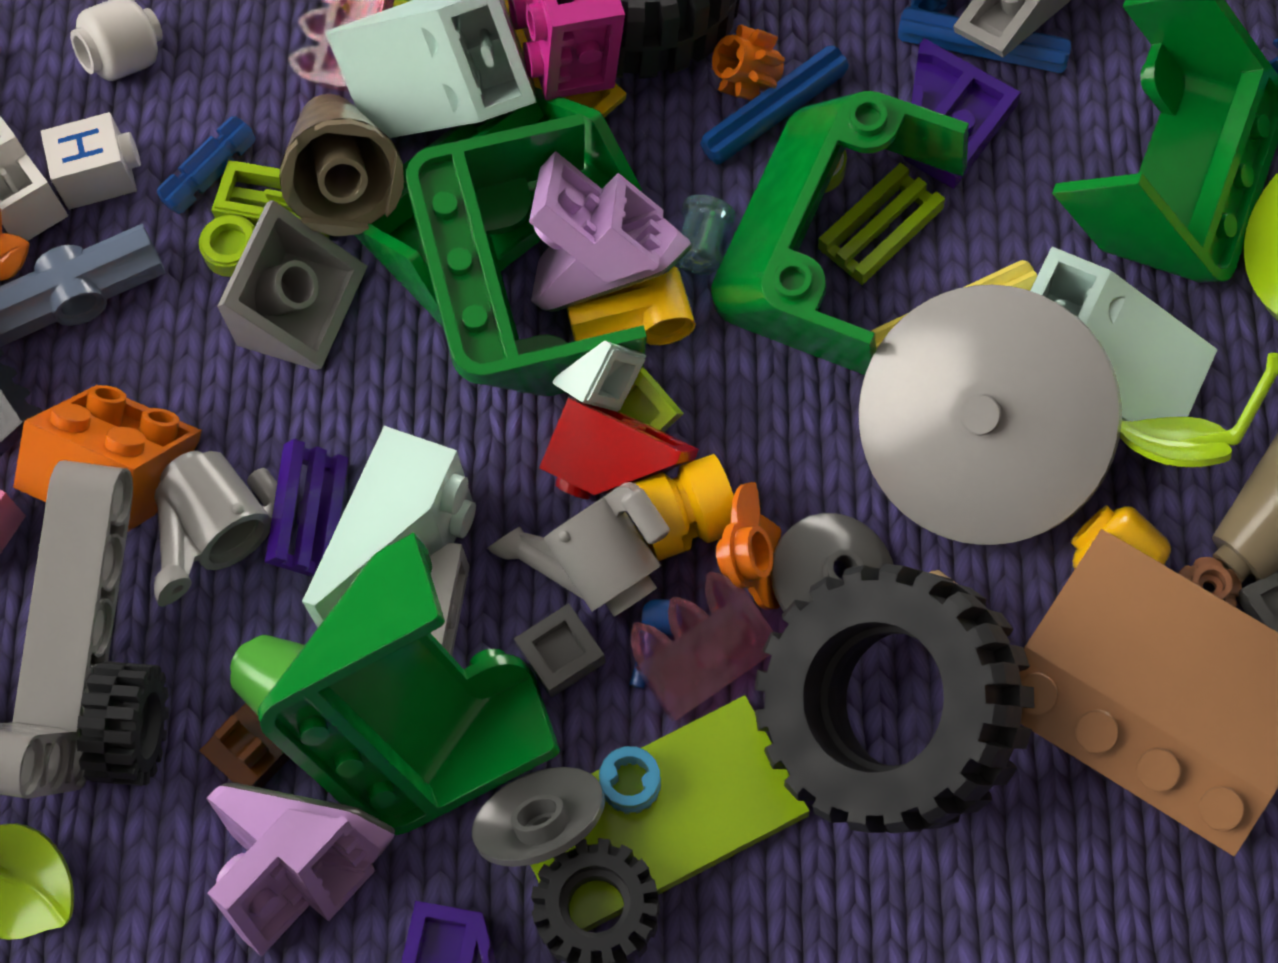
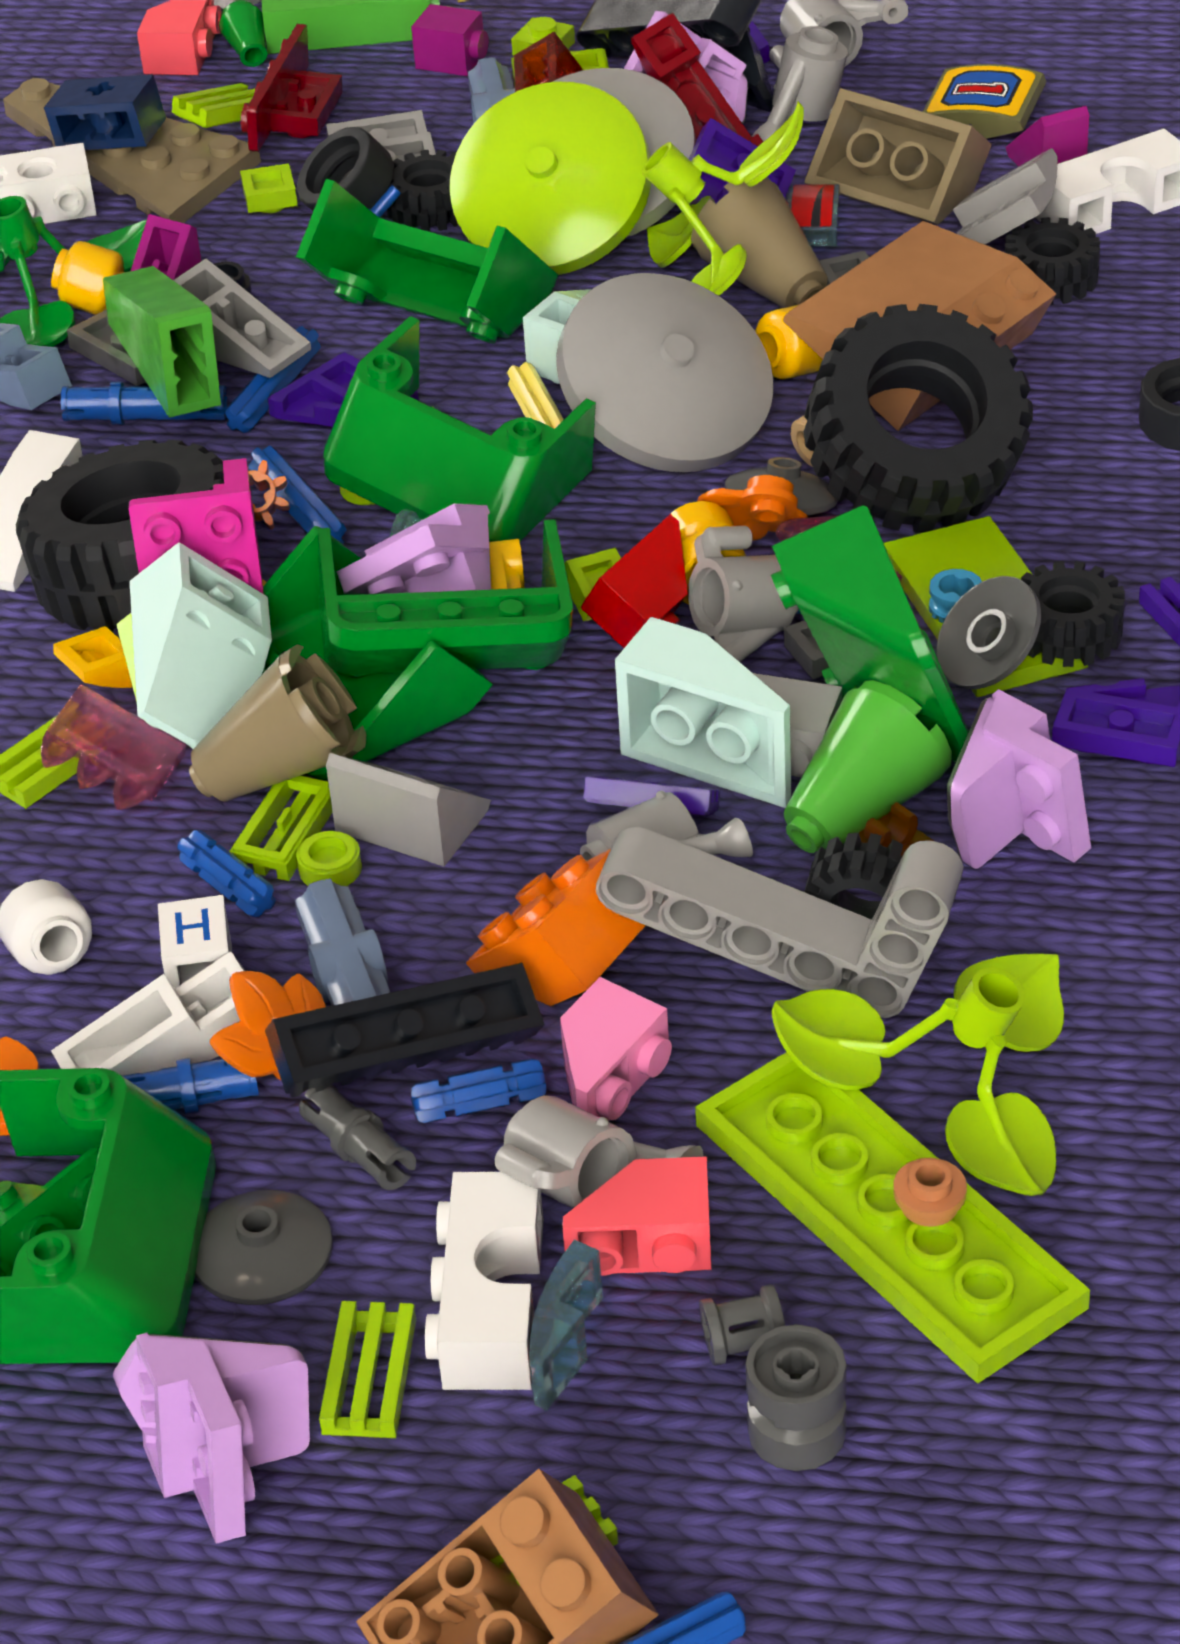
camera: 85 degrees left, 25 degrees down
light aqua slope [552,341,646,412] -> none

